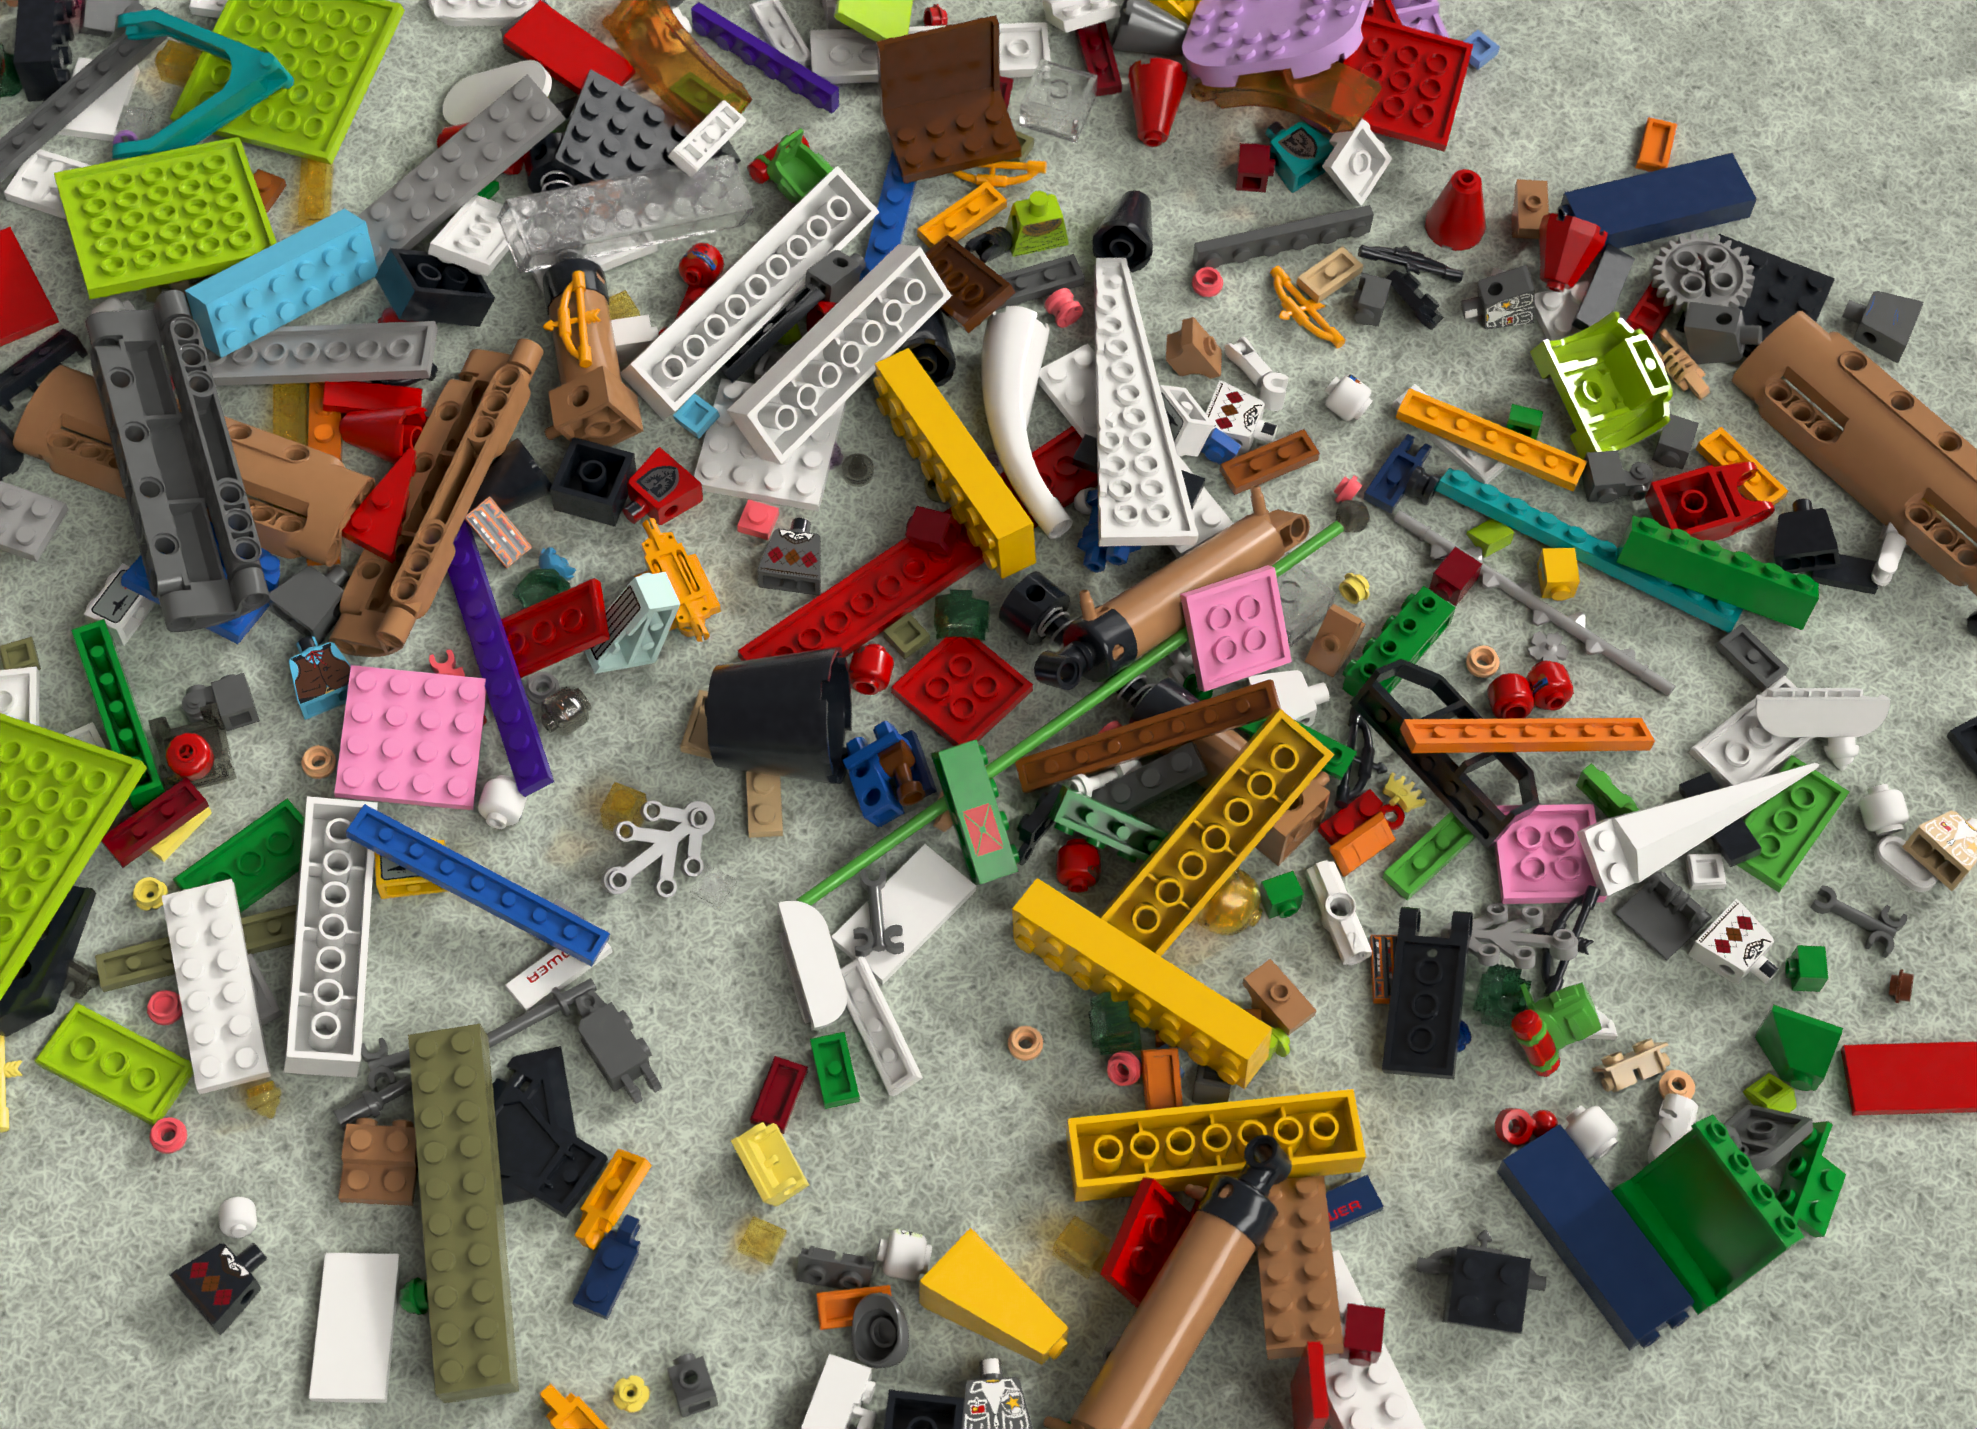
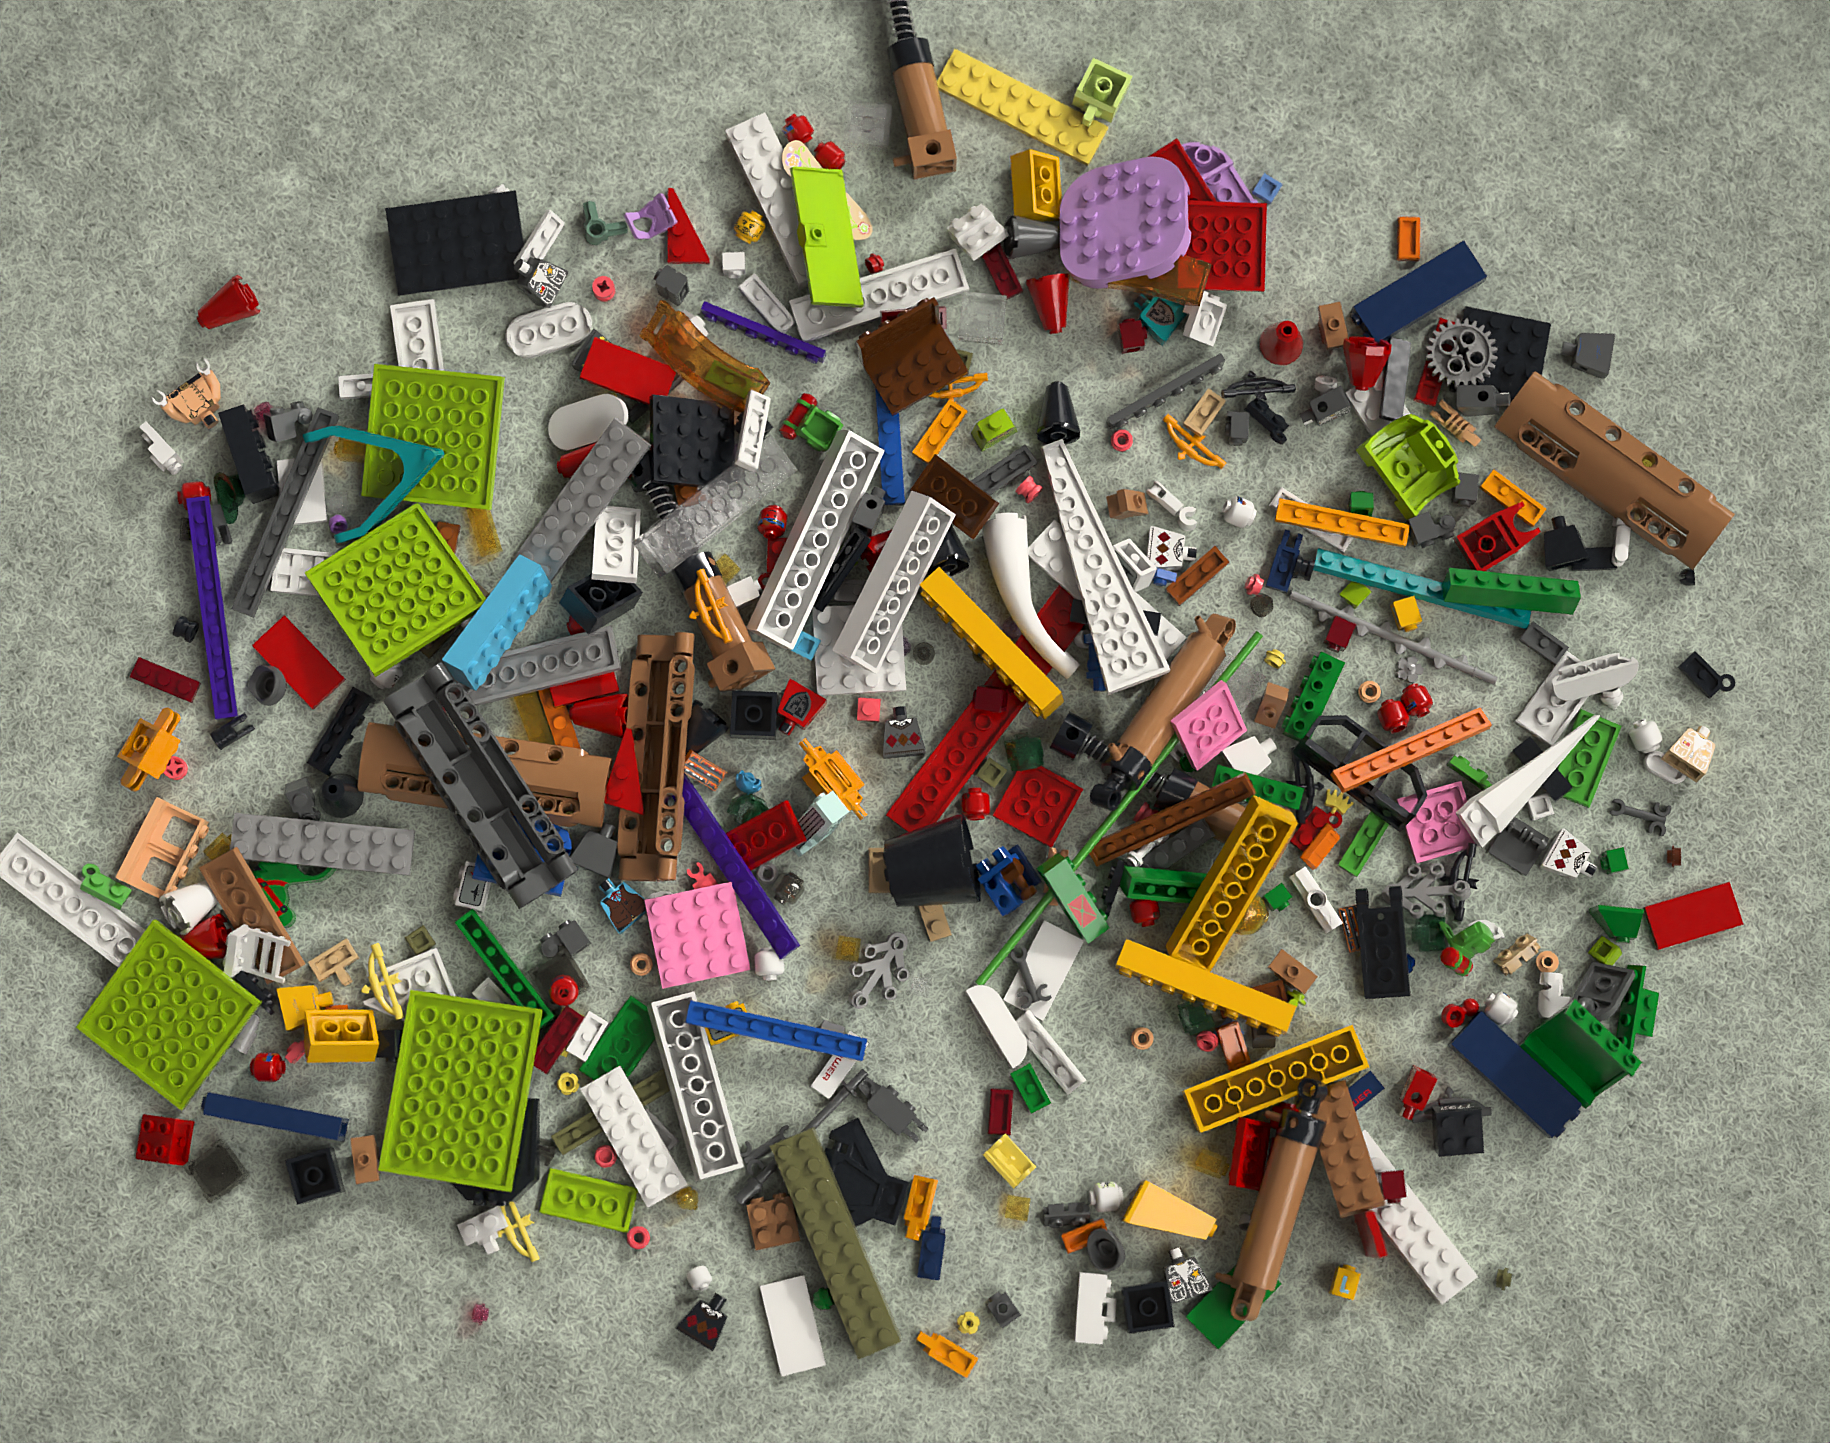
camera: 15 degrees left, 20 degrees up
black hinge [965,226,1013,263] -> none
none -> white plate [565,1011,608,1062]
none -> red torso [1399,1065,1438,1120]

